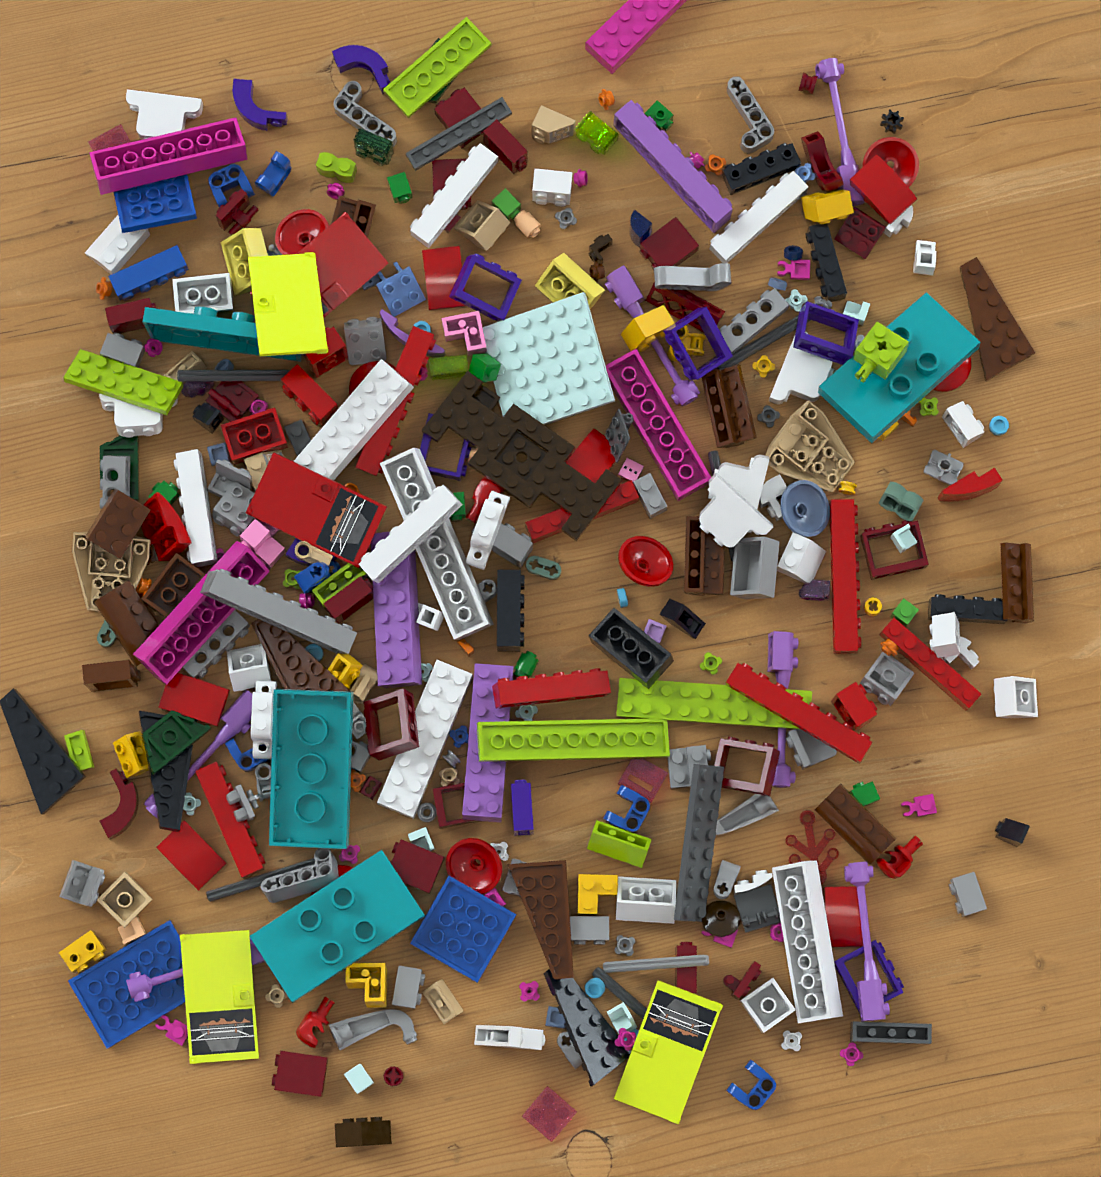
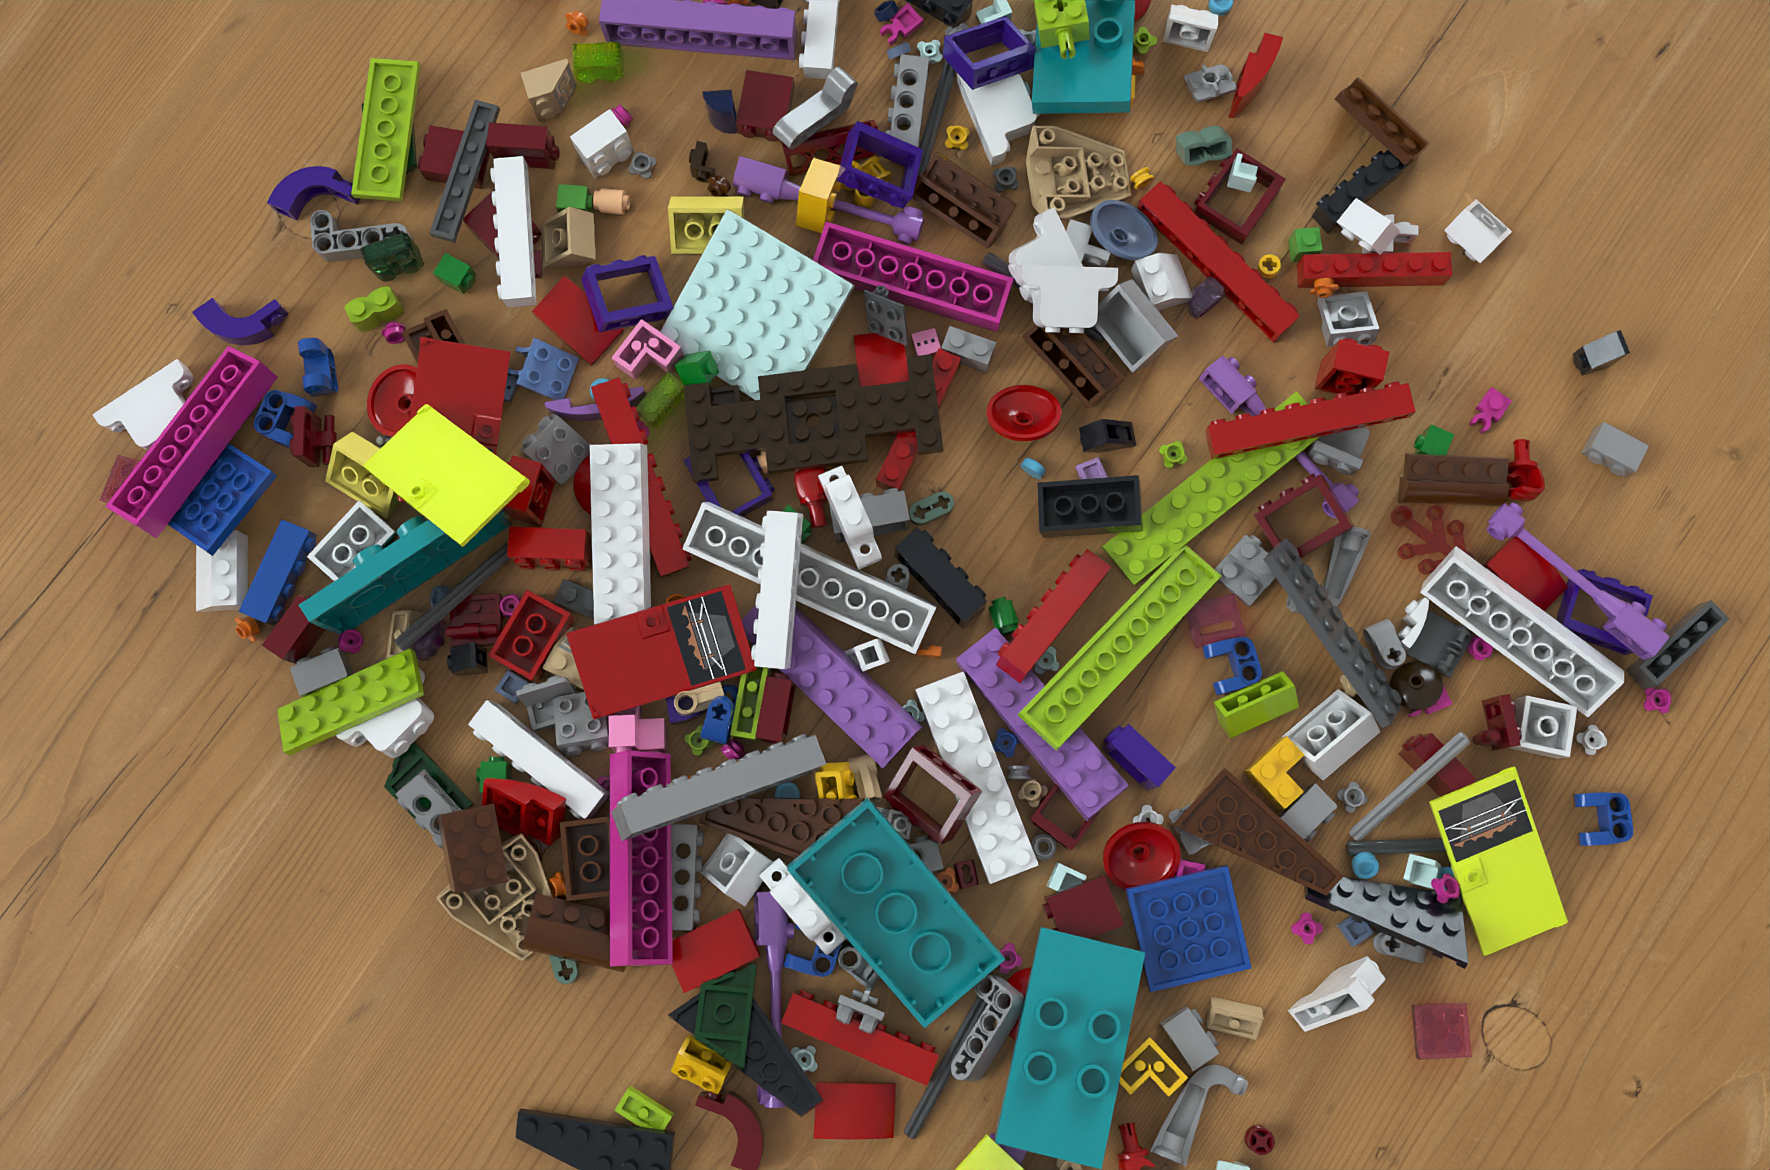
camera: 40 degrees left, 0 degrees up
reddish brown window [82,660,141,692] -> none

